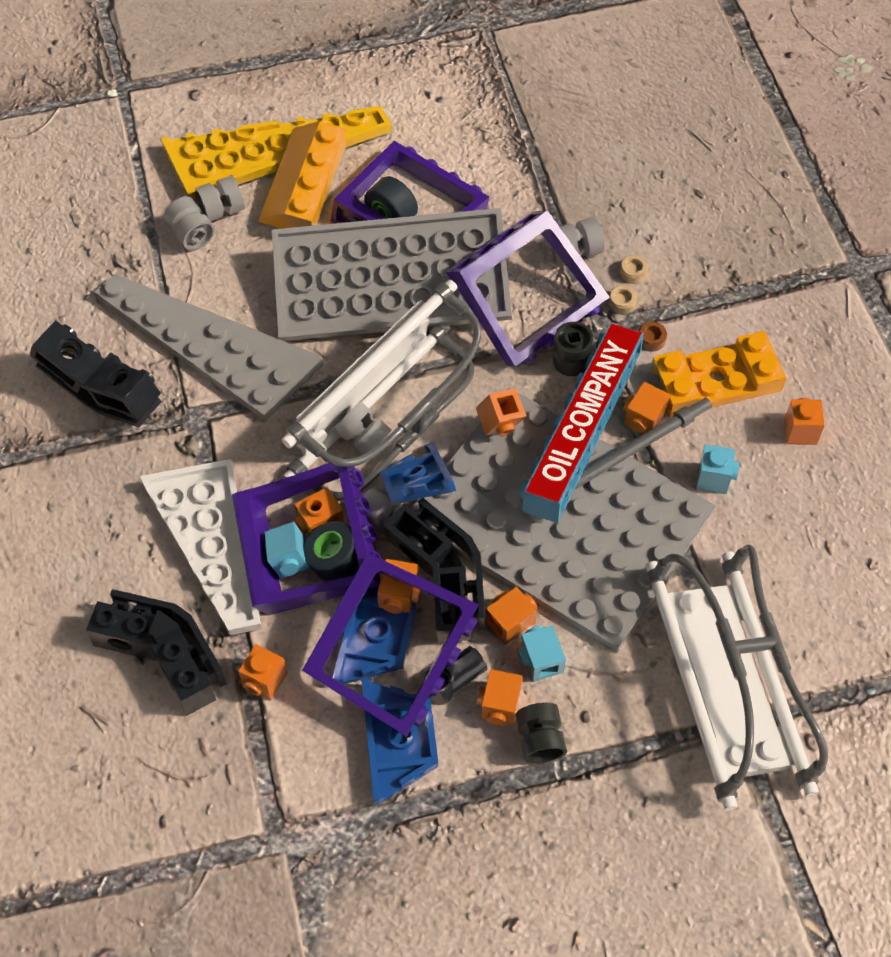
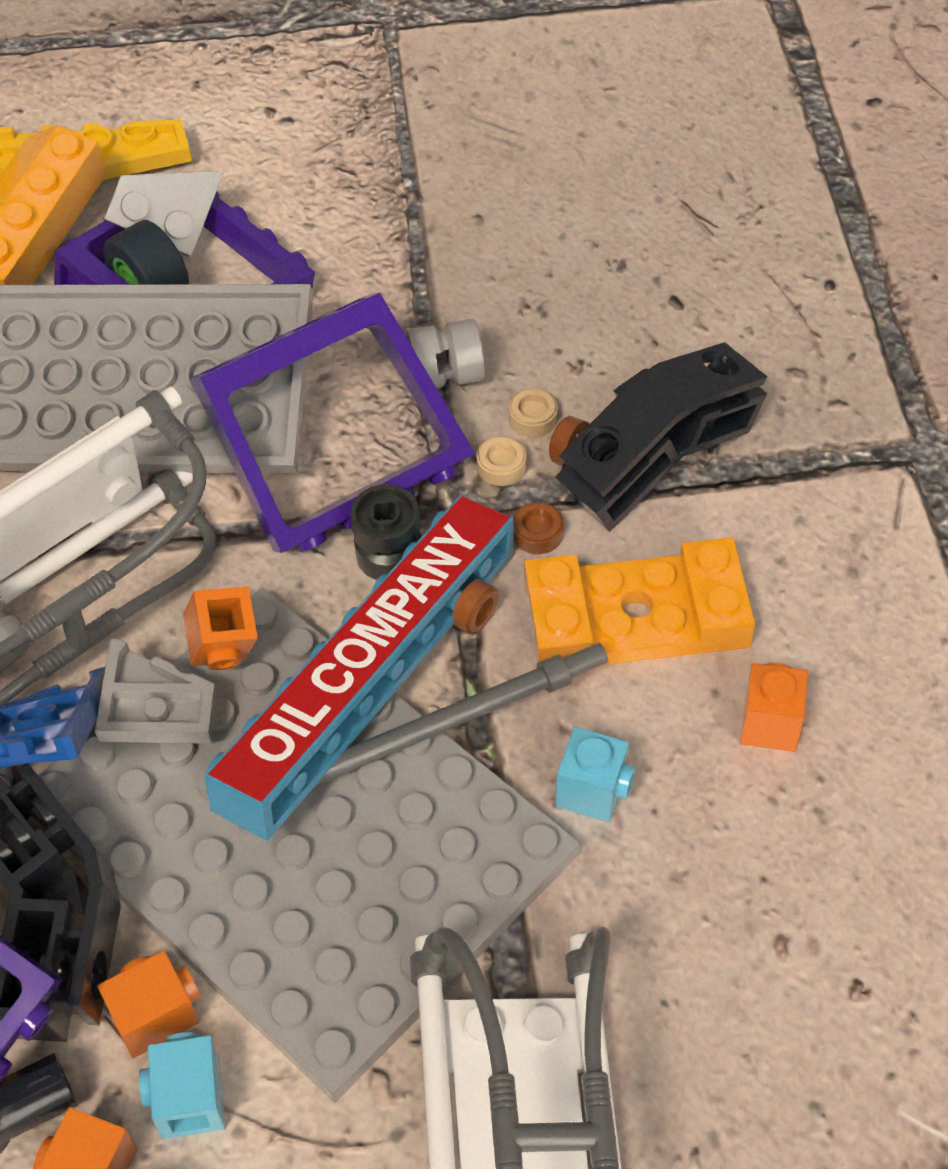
camera: 10 degrees right, 5 degrees down
orange brick [623,382,671,434] -> none
none -> light grey wing [95,638,217,744]
none -> wing [103,171,223,257]
none -> dark orange tile [452,579,498,634]
none -> dark orange tile [549,416,589,466]
none -> black brick [555,342,768,532]

